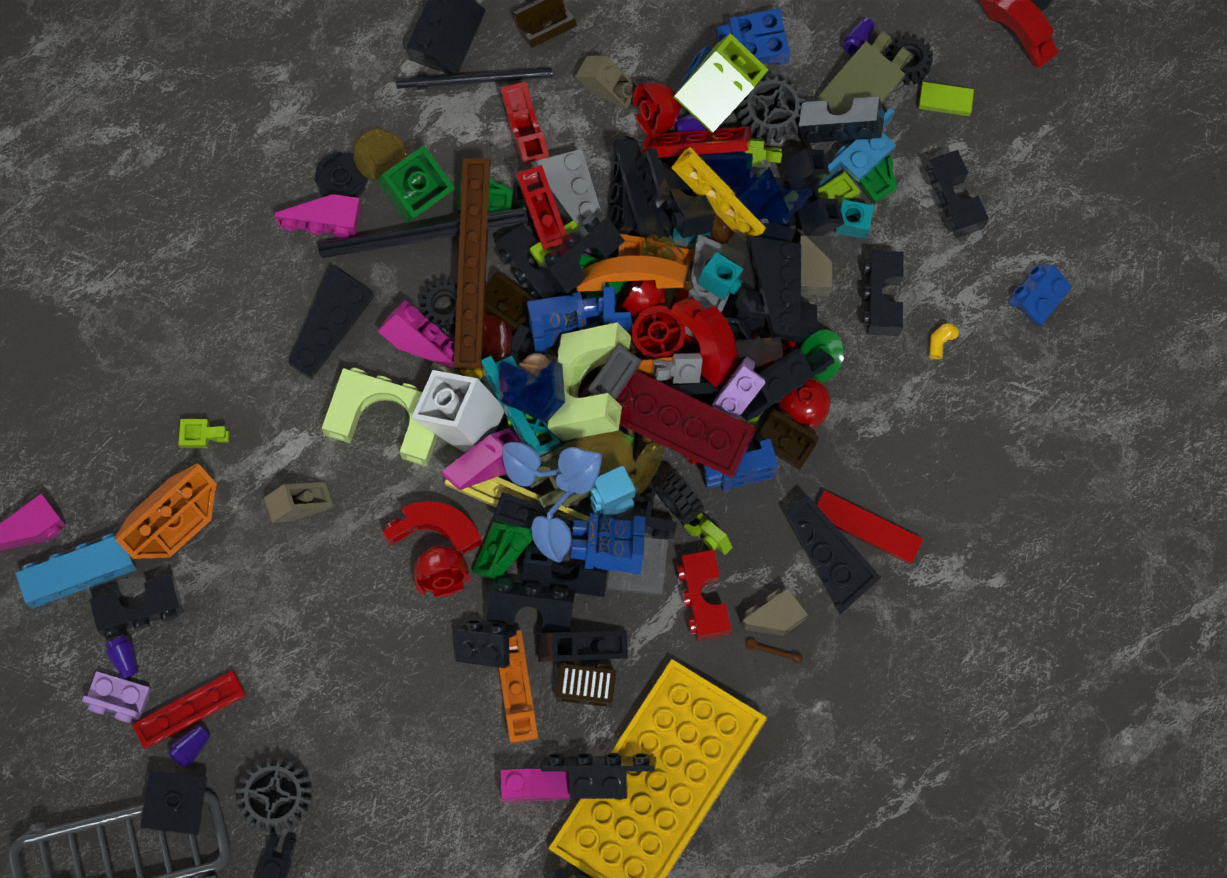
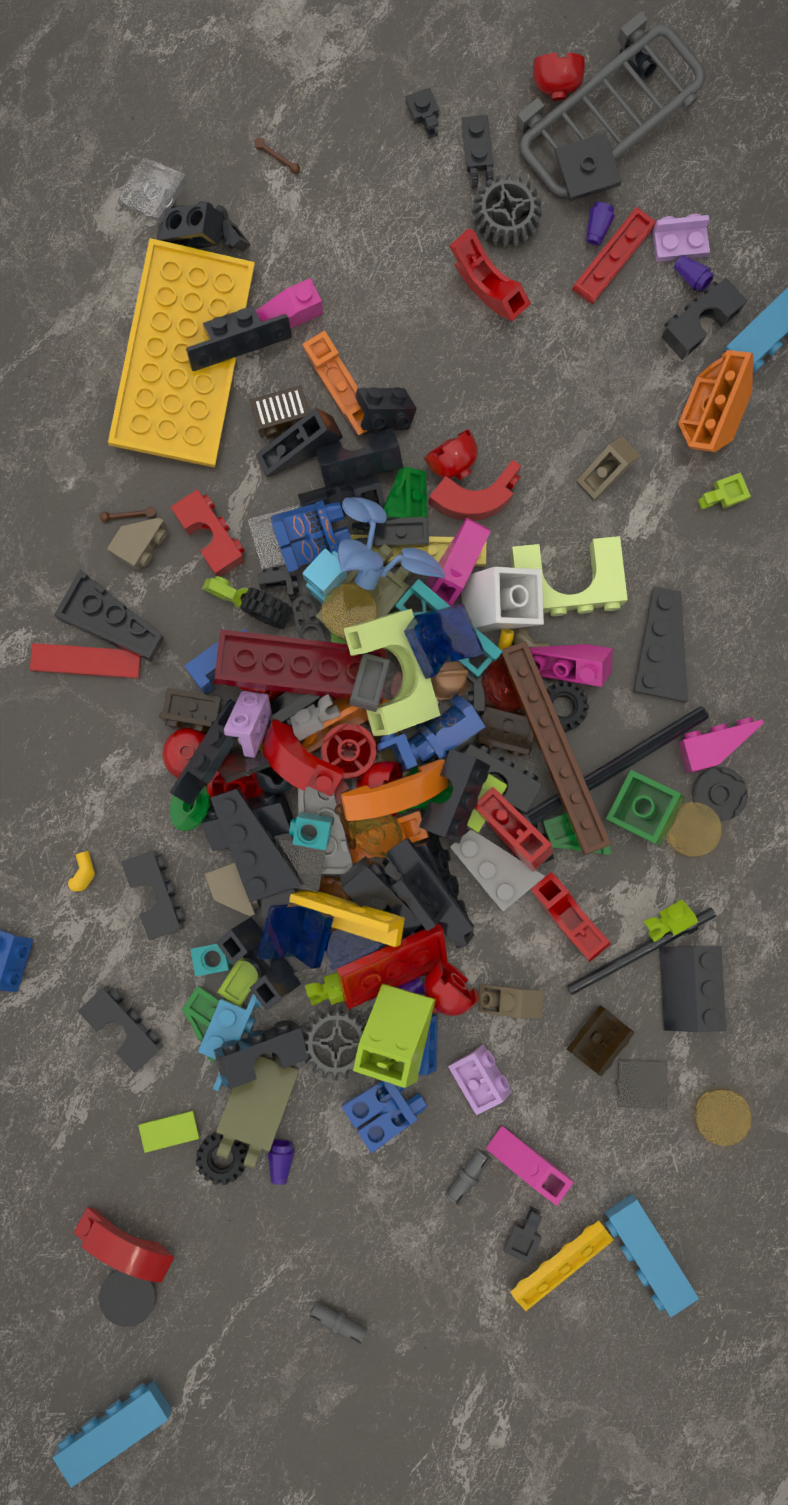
camera: 155 degrees right, 10 degrees up
clear yellow tile [629,441,665,494] -> none
none -> lavender bracket [448,1044,511,1115]
none -> red arch [449,228,531,321]
none -> lime plate [644,899,698,942]

